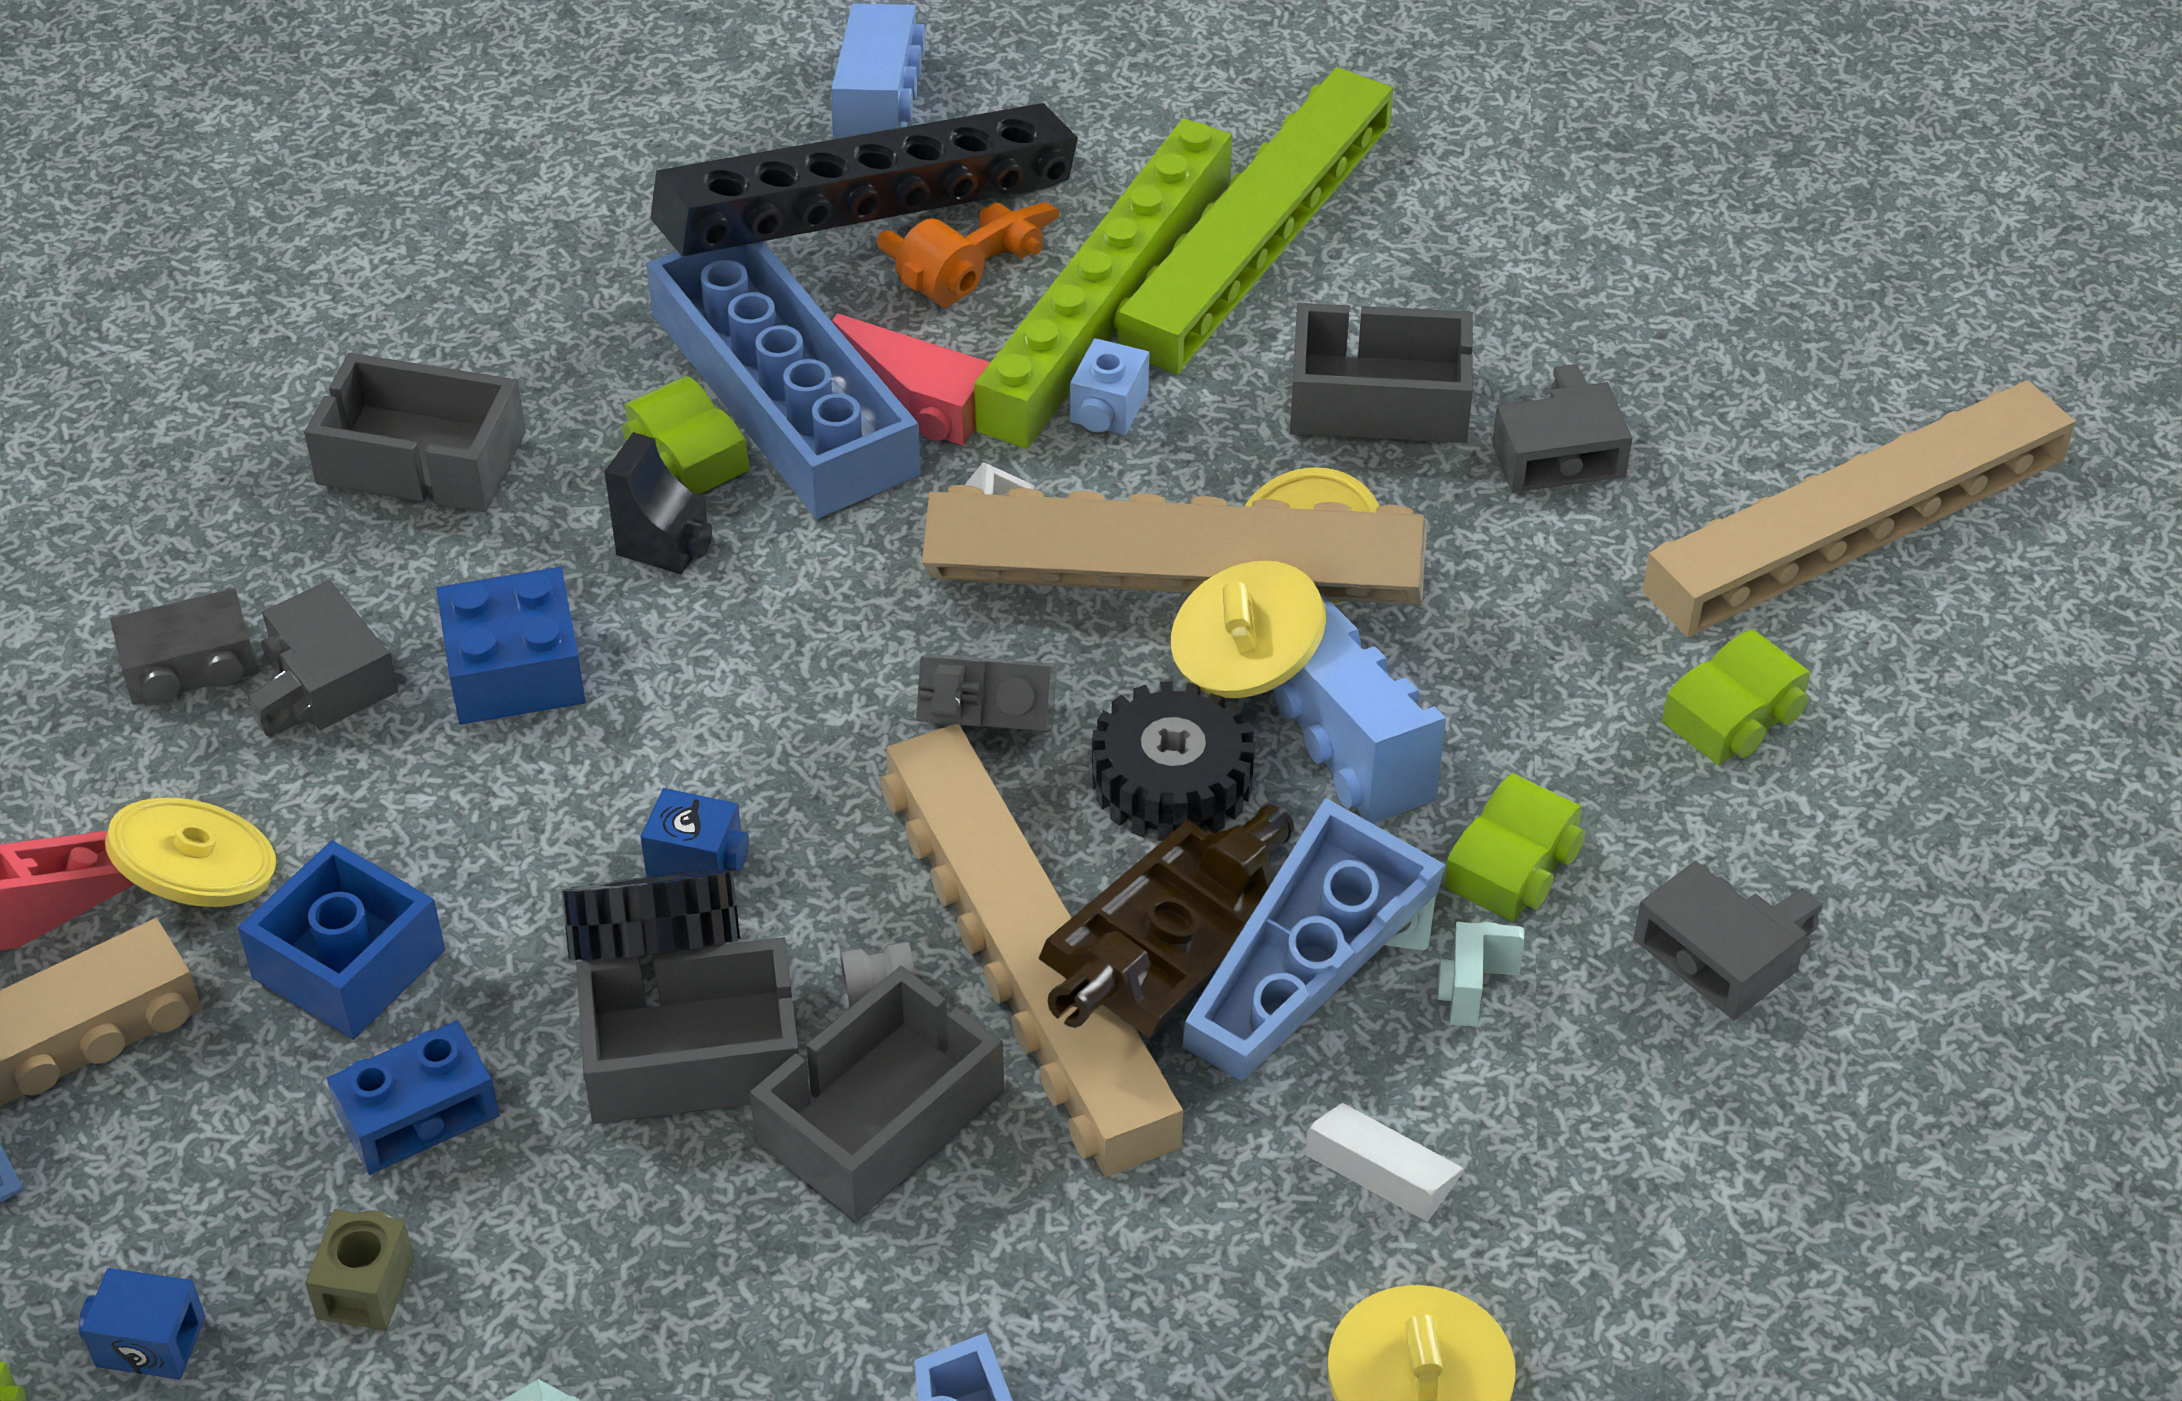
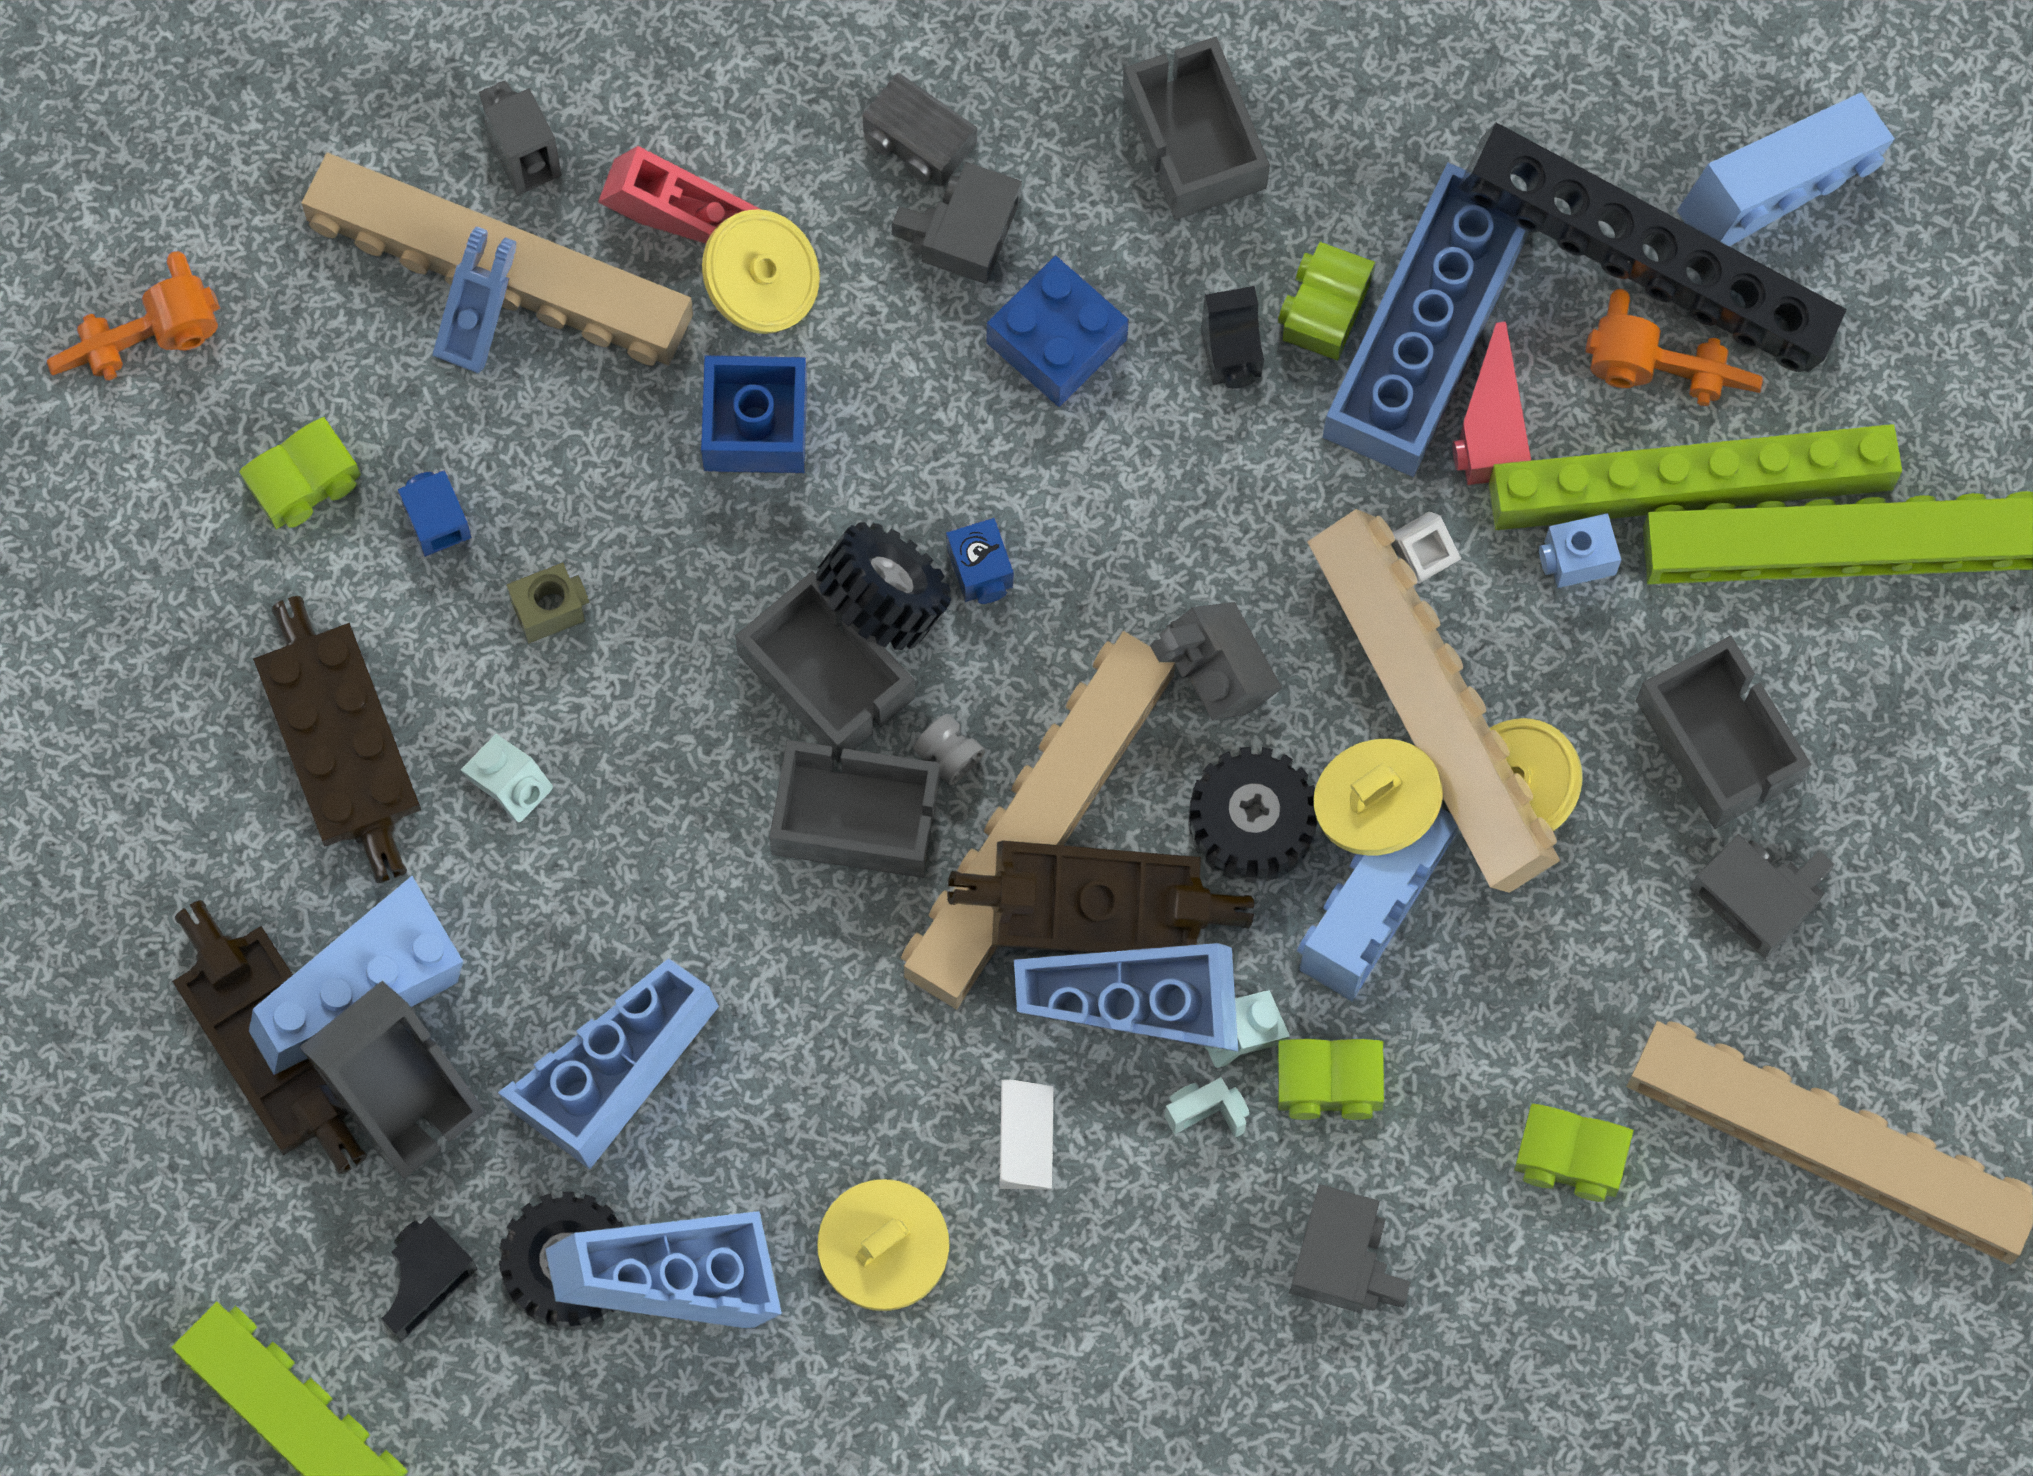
camera: 55 degrees right, 25 degrees up
blue brick [326,1020,500,1175] -> none

